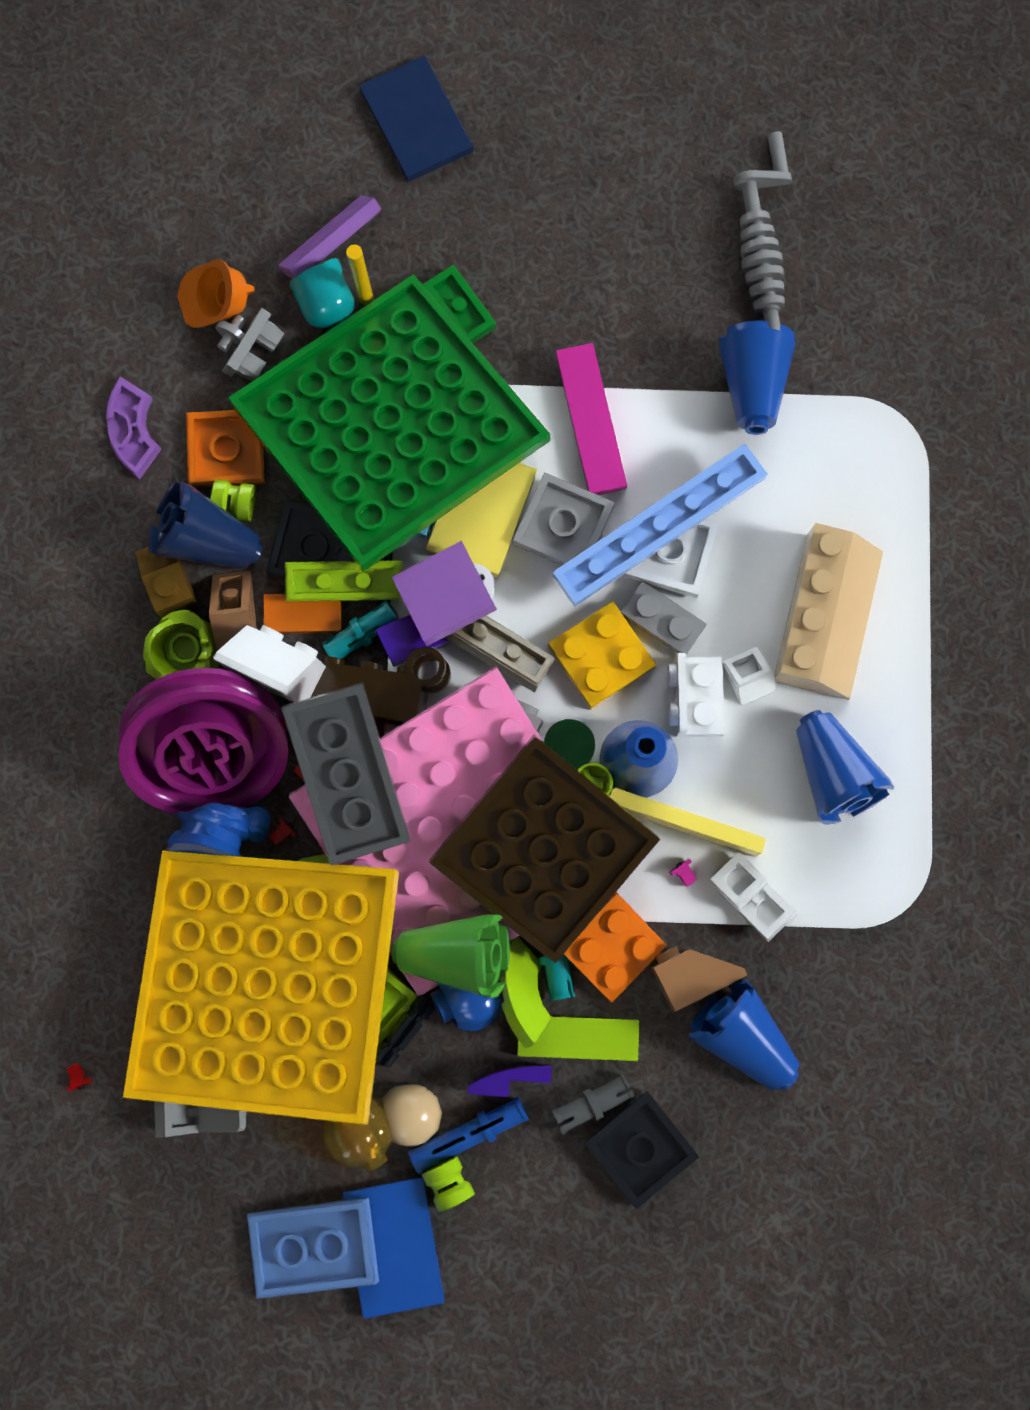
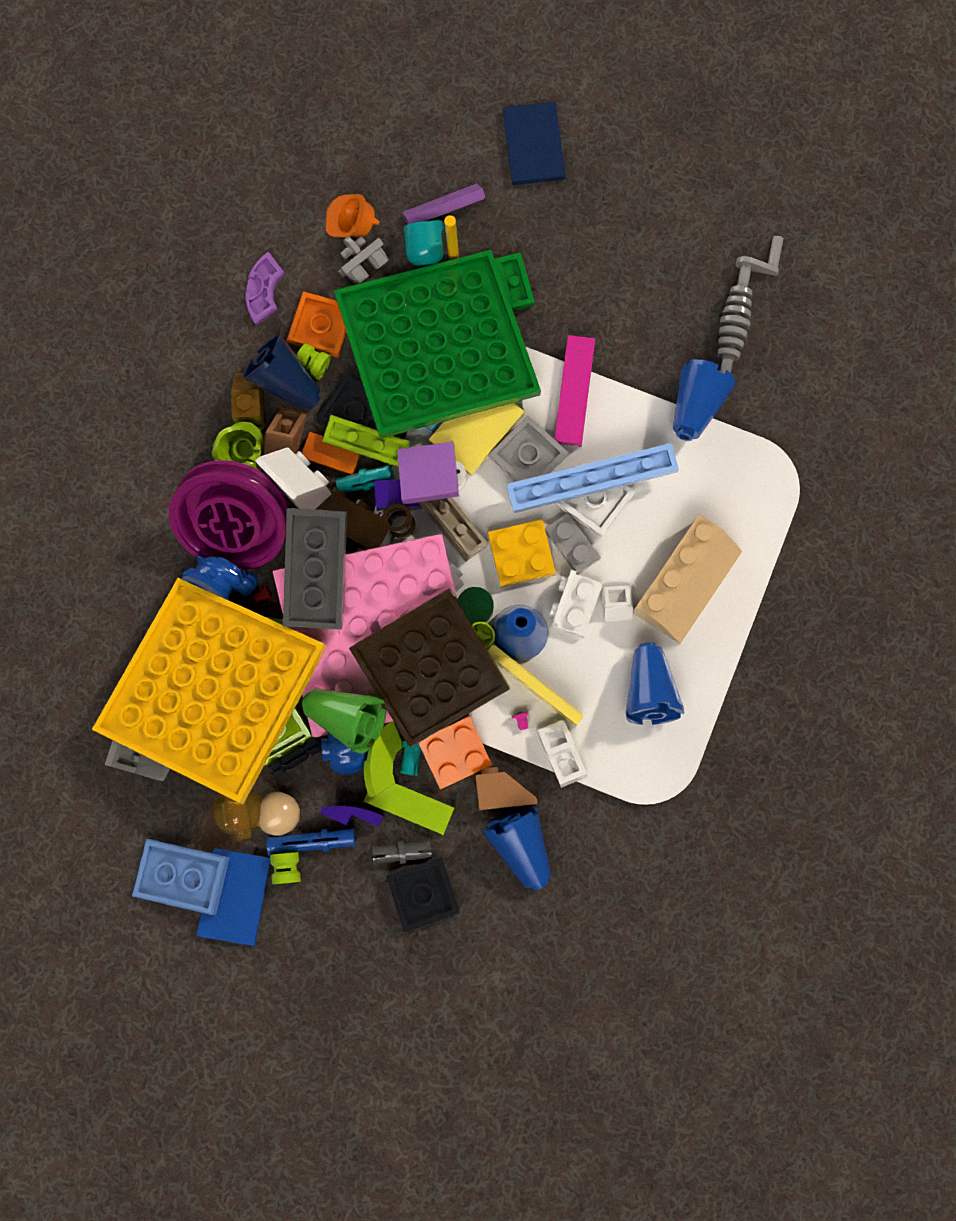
camera: 25 degrees right, 0 degrees up
red piece [66,1063,93,1092] -> none

